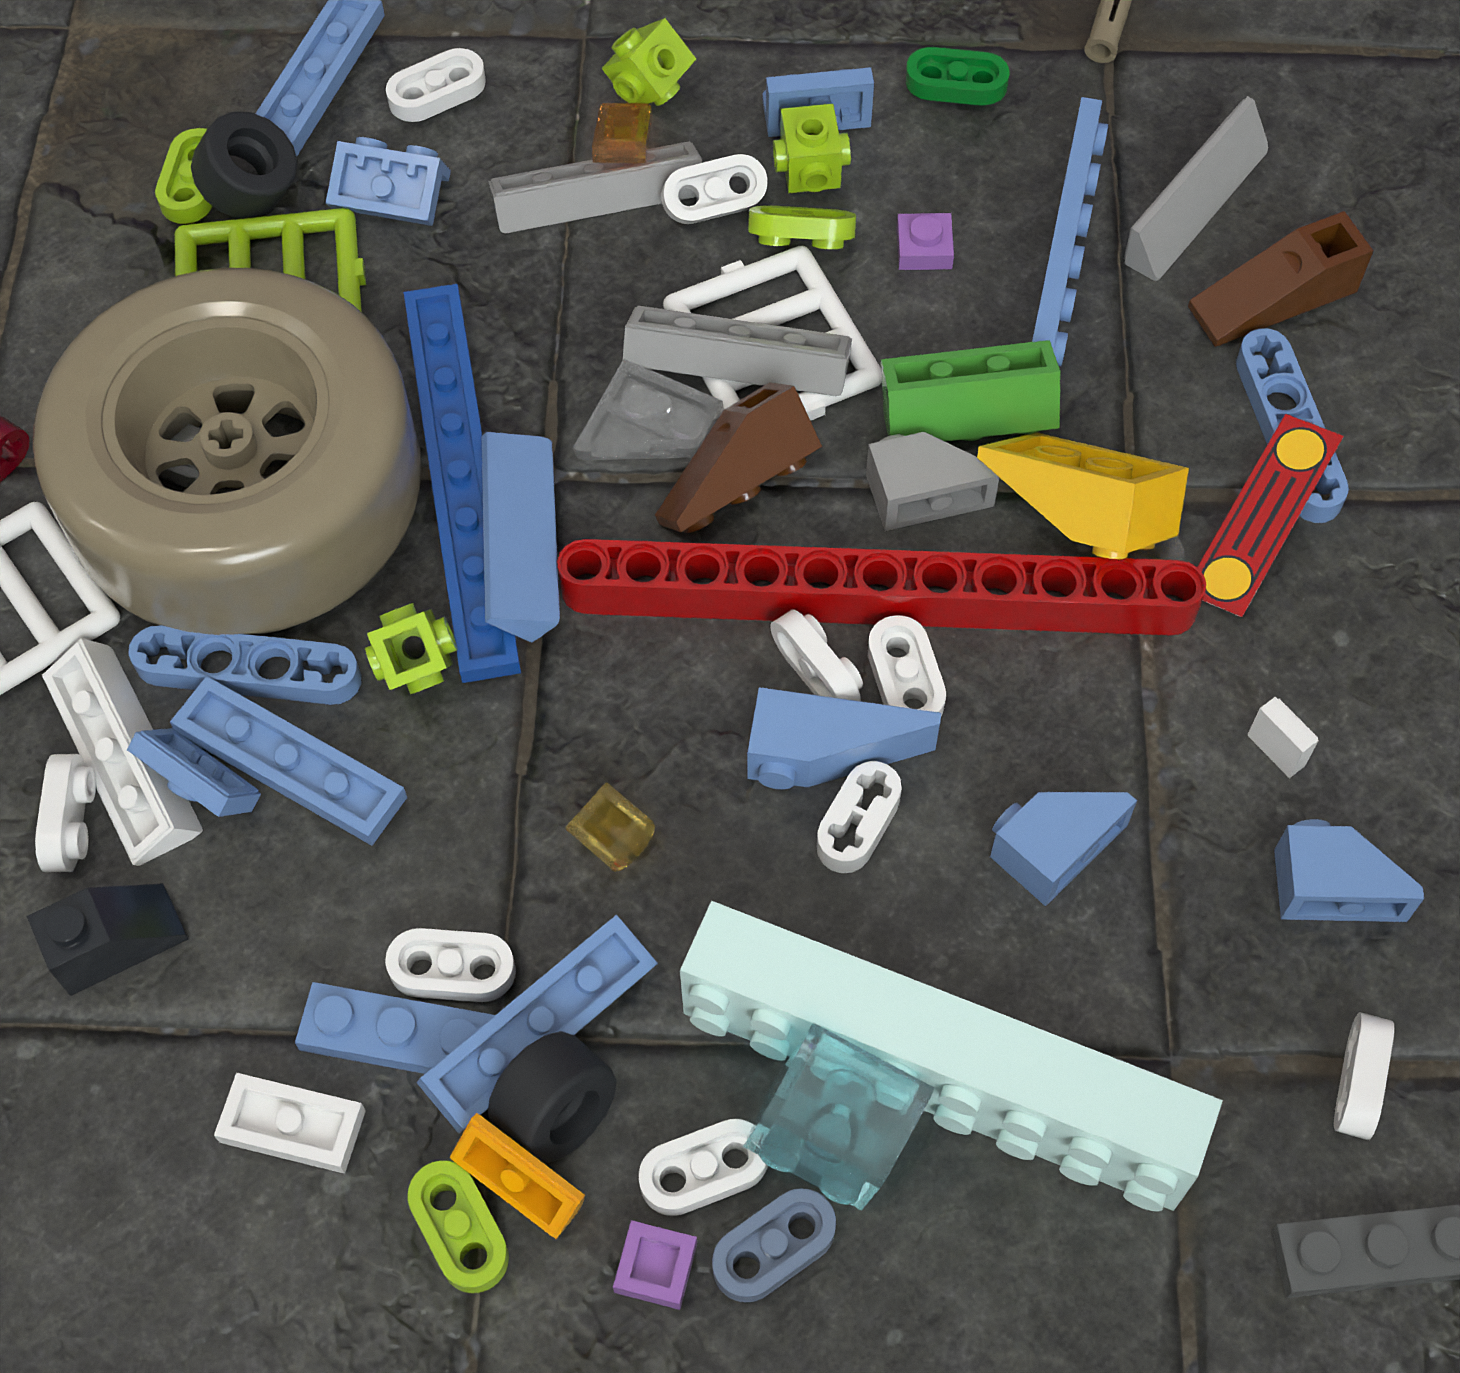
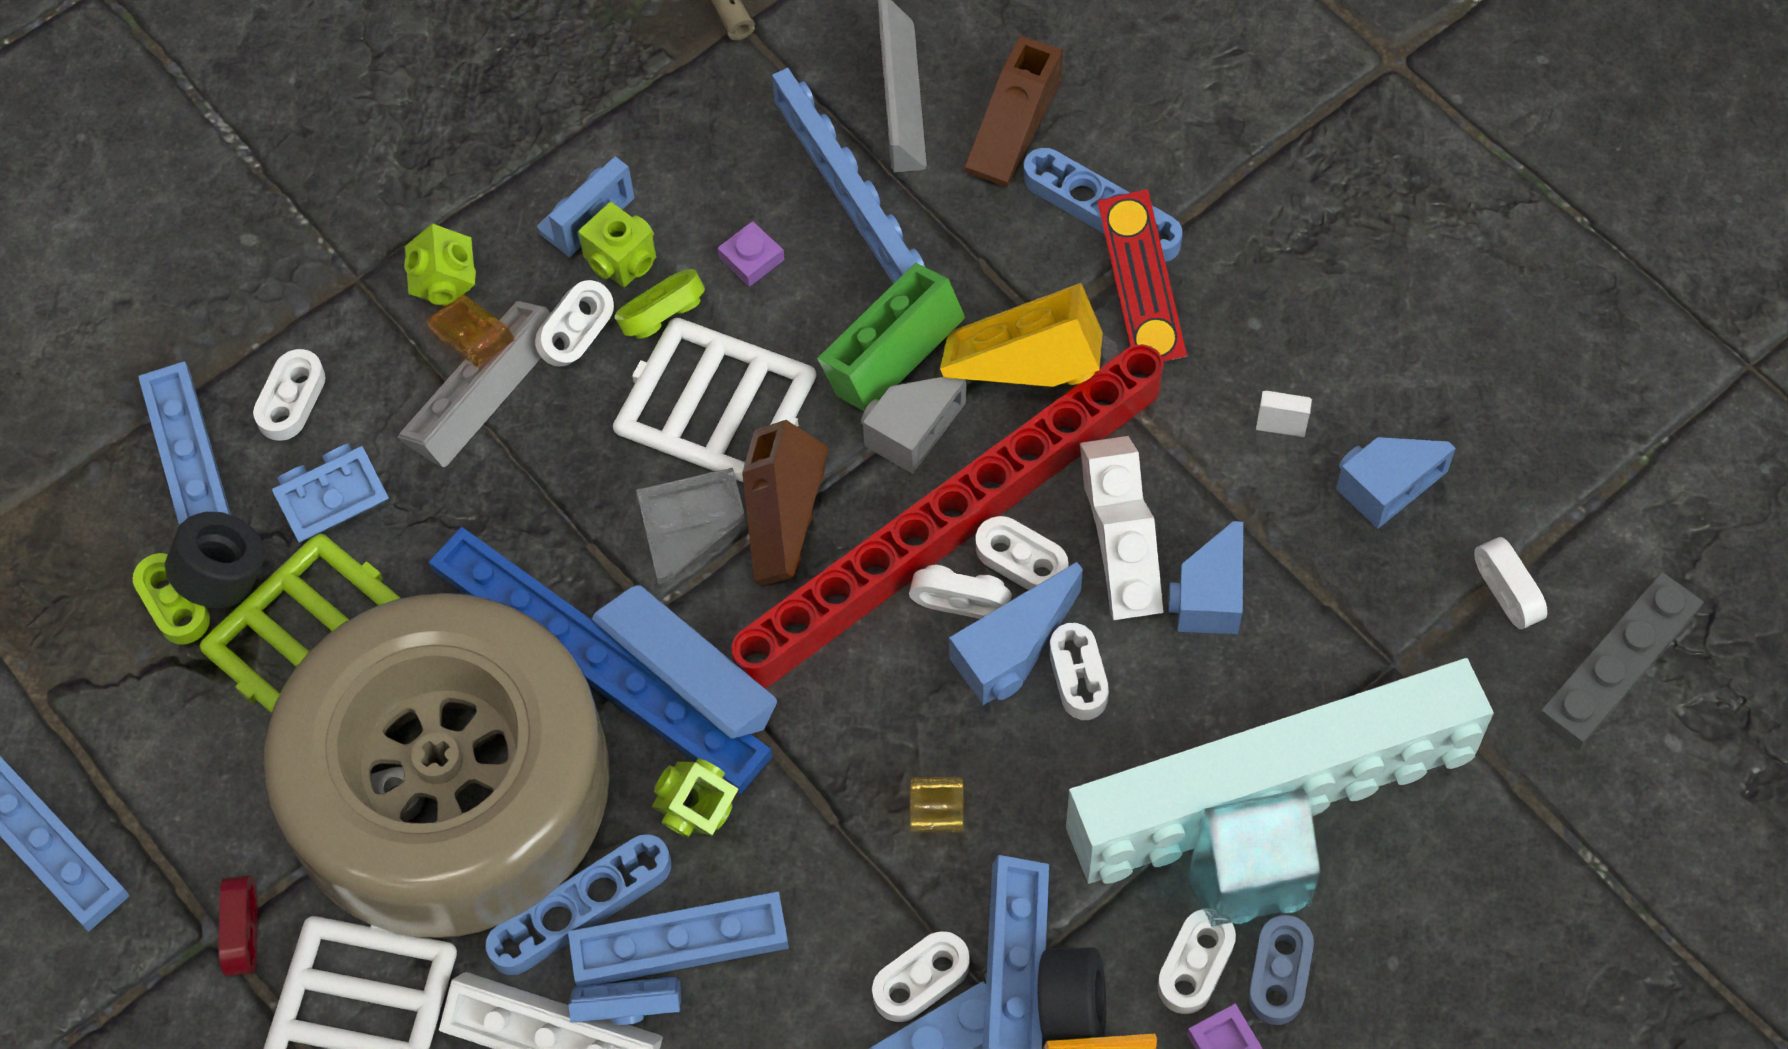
camera: 40 degrees left, 0 degrees up
light grey slope [623,306,852,396] -> none
green plate [905,47,1010,105] -> none
none -> white arch [1080,436,1163,620]

